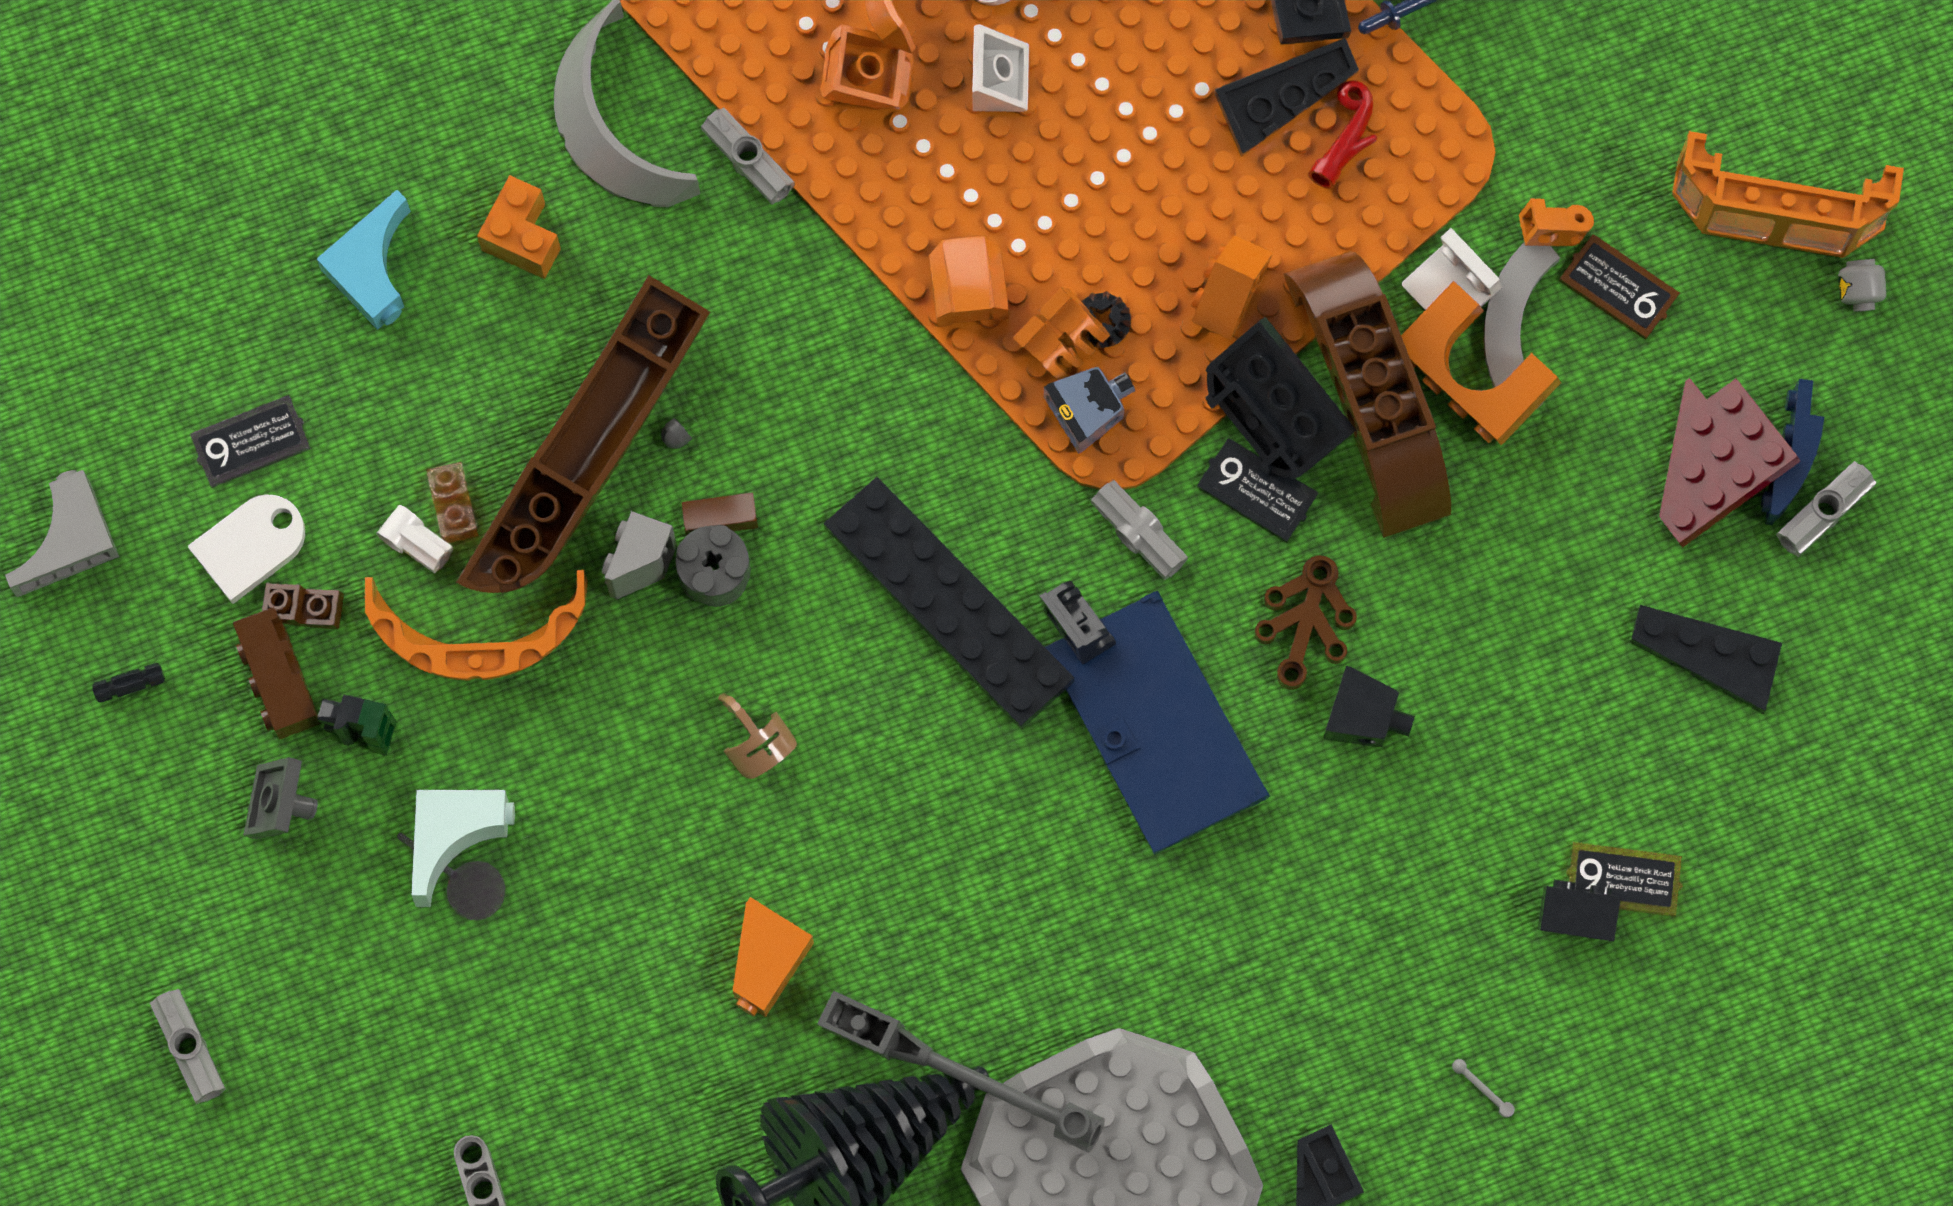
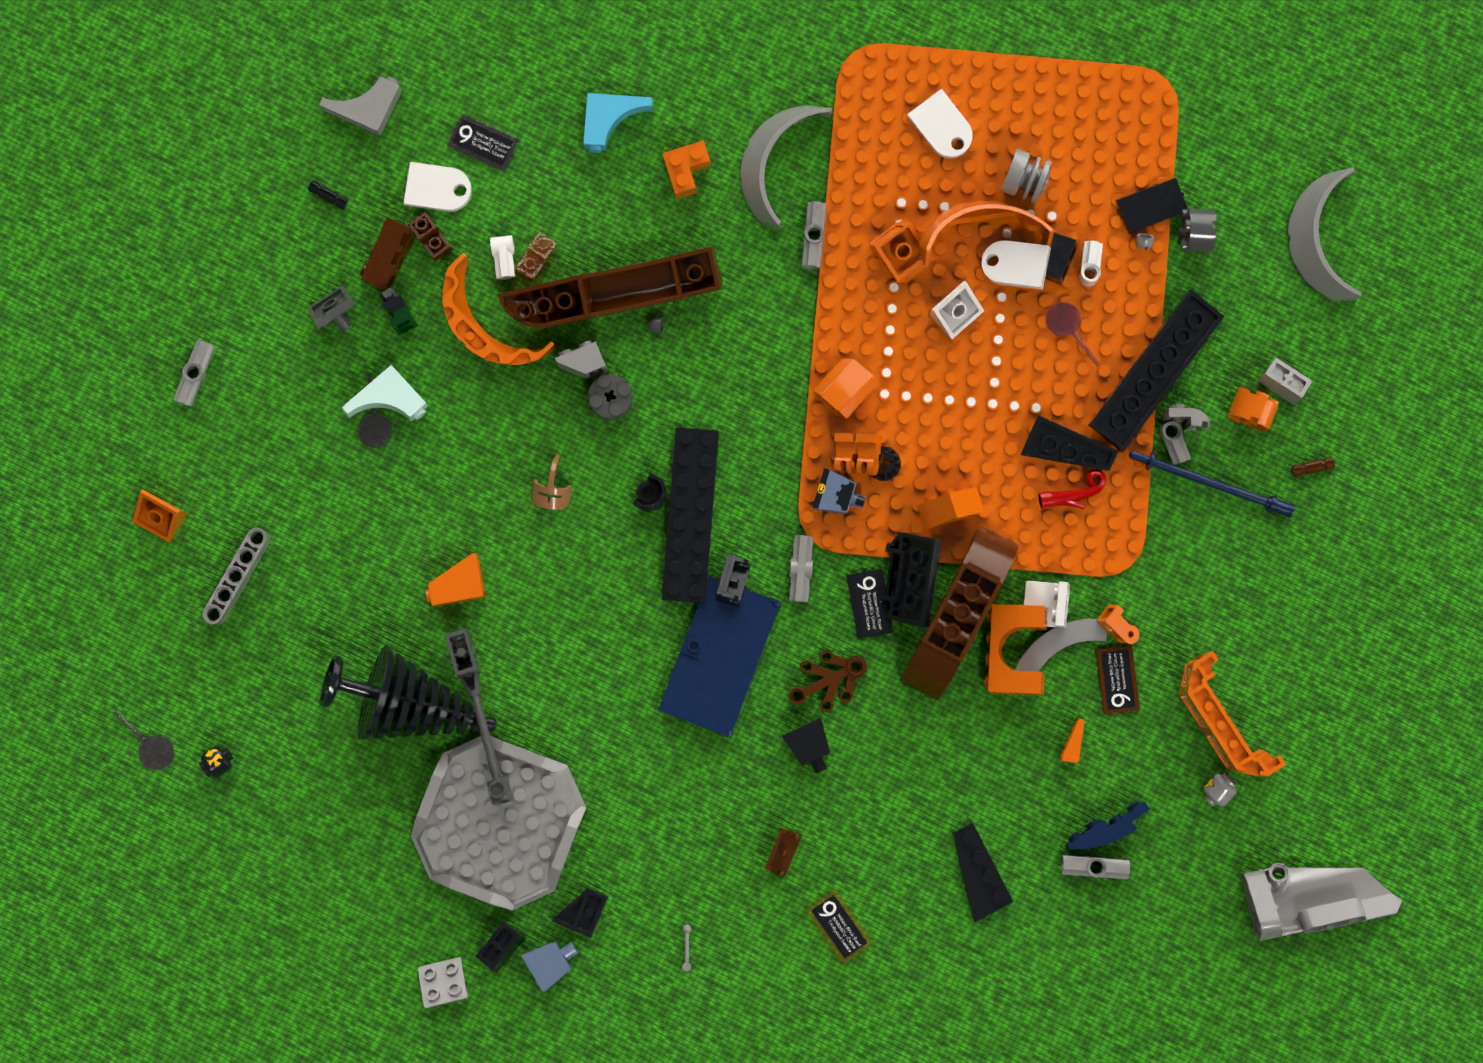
camera: 50 degrees right, 10 degrees up
reddish brown slope [682,492,758,536] -> none
black piece [1538,879,1621,942] -> none
wing [1659,378,1800,548] -> none
none -> black hair [633,473,668,513]
none -> reddish brown hinge [765,827,802,876]
none -> orange slope [1059,719,1084,763]

